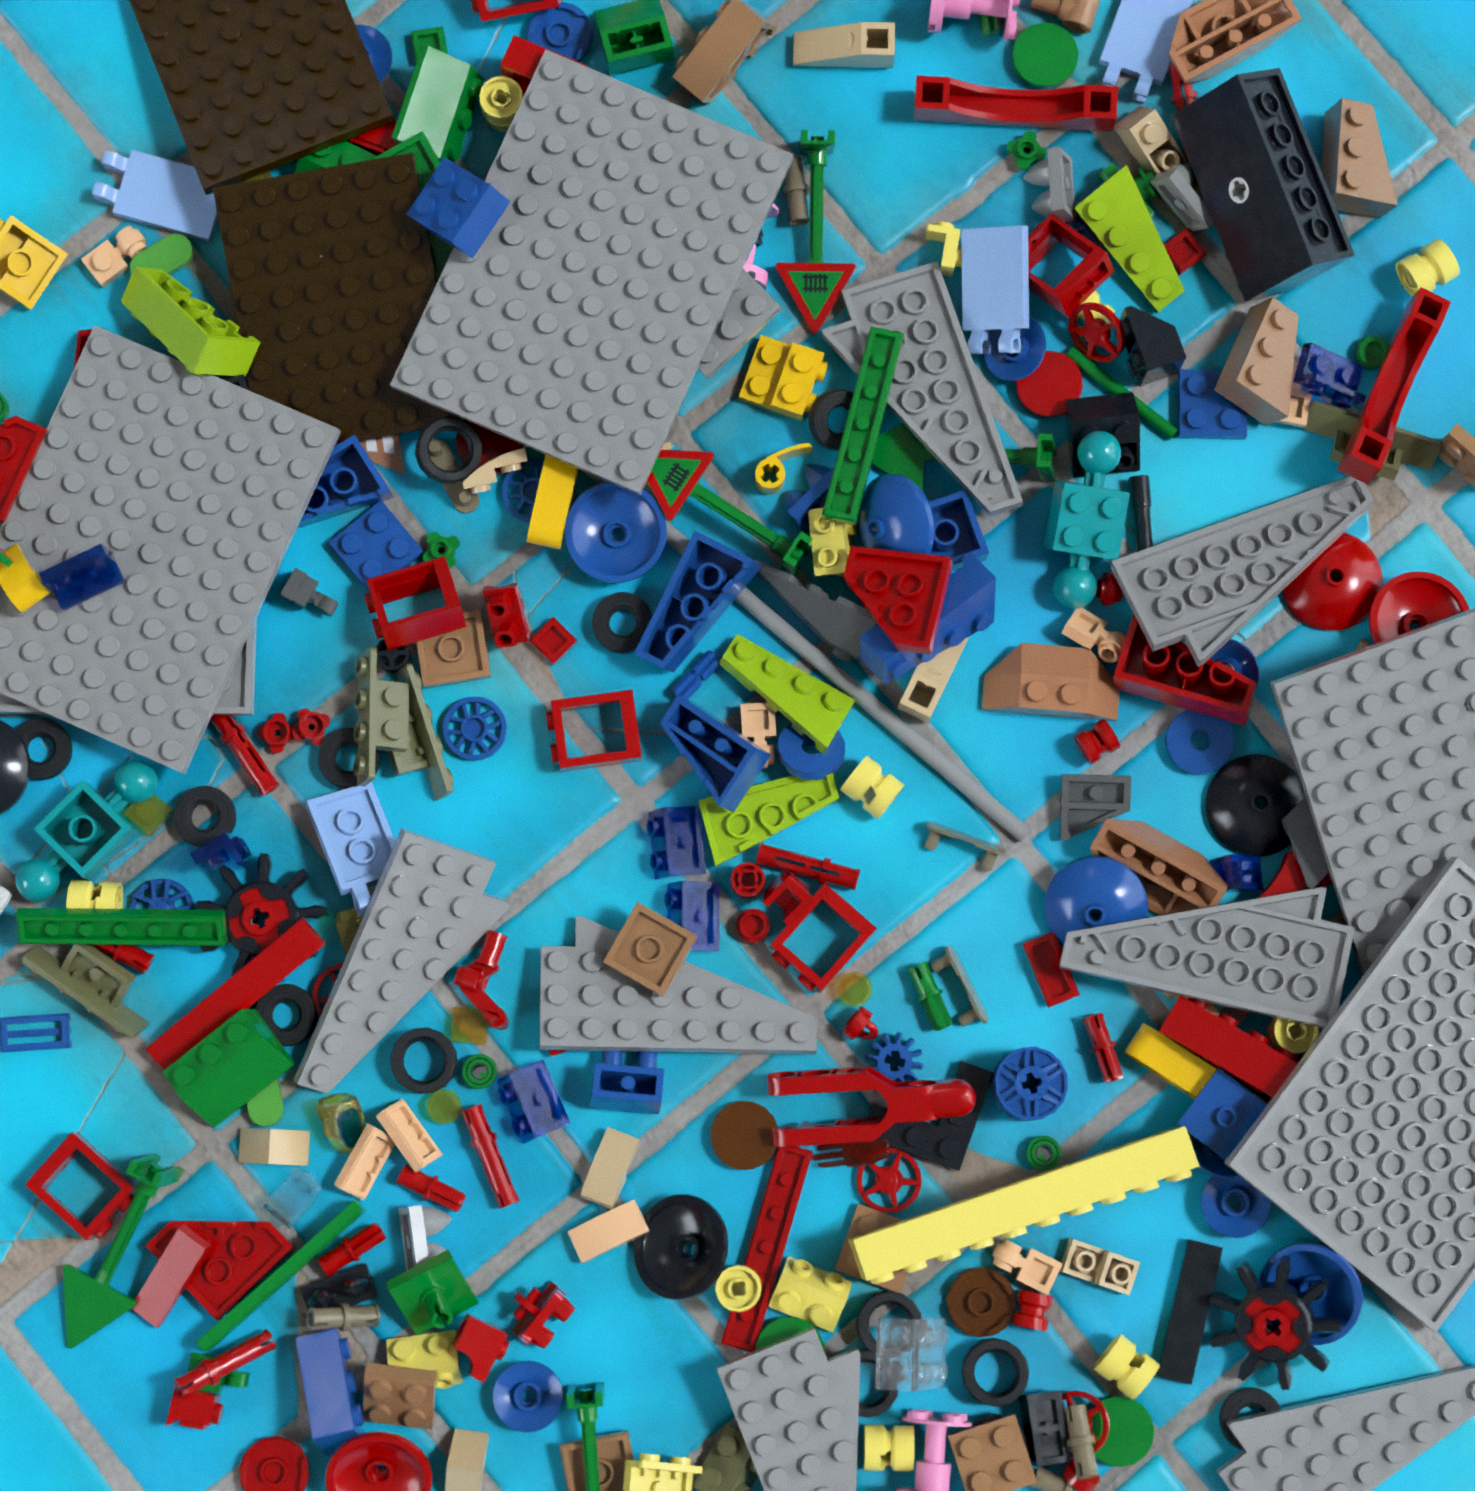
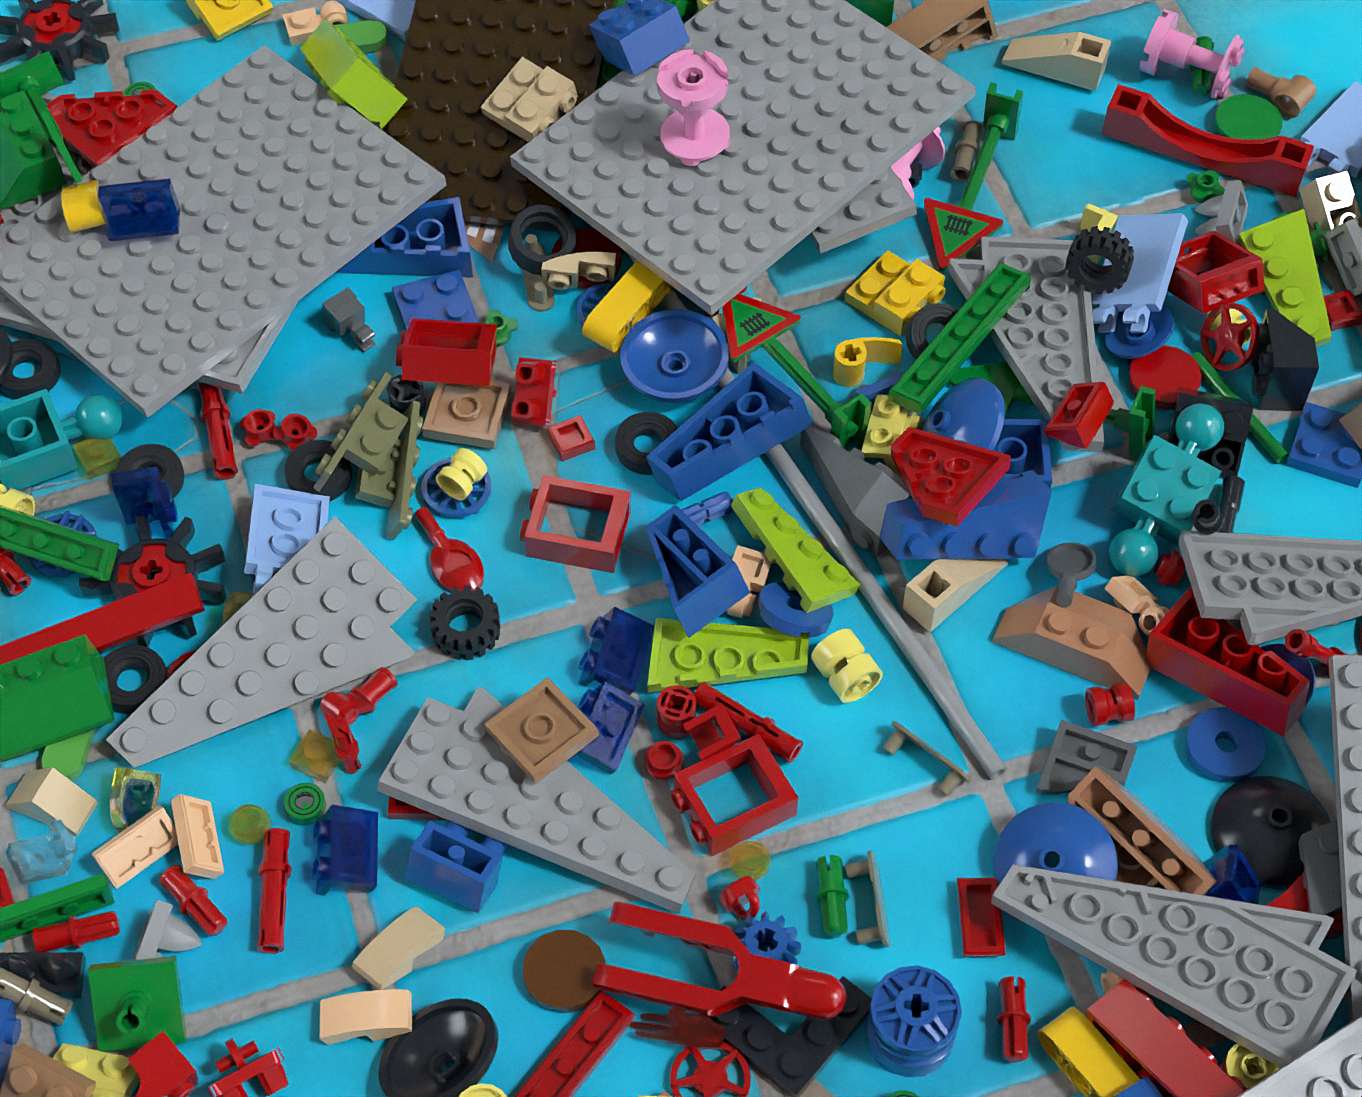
camera: 20 degrees right, 25 degrees down
black tyre [390,1028,458,1094] -> none
none -> red piece [415,507,484,593]
none -> black tyre [430,586,501,660]
none -> light yellow wheel [436,448,487,501]
none -> tan plate [481,57,578,142]
none -> bright pink piece [657,49,730,166]
none -> red slope [1044,382,1114,449]
none -> dark grey piece [1047,542,1096,607]
none -> black tyre [1065,226,1134,294]
none -> black axle [1192,499,1223,535]
none -> red bar [1285,629,1349,671]

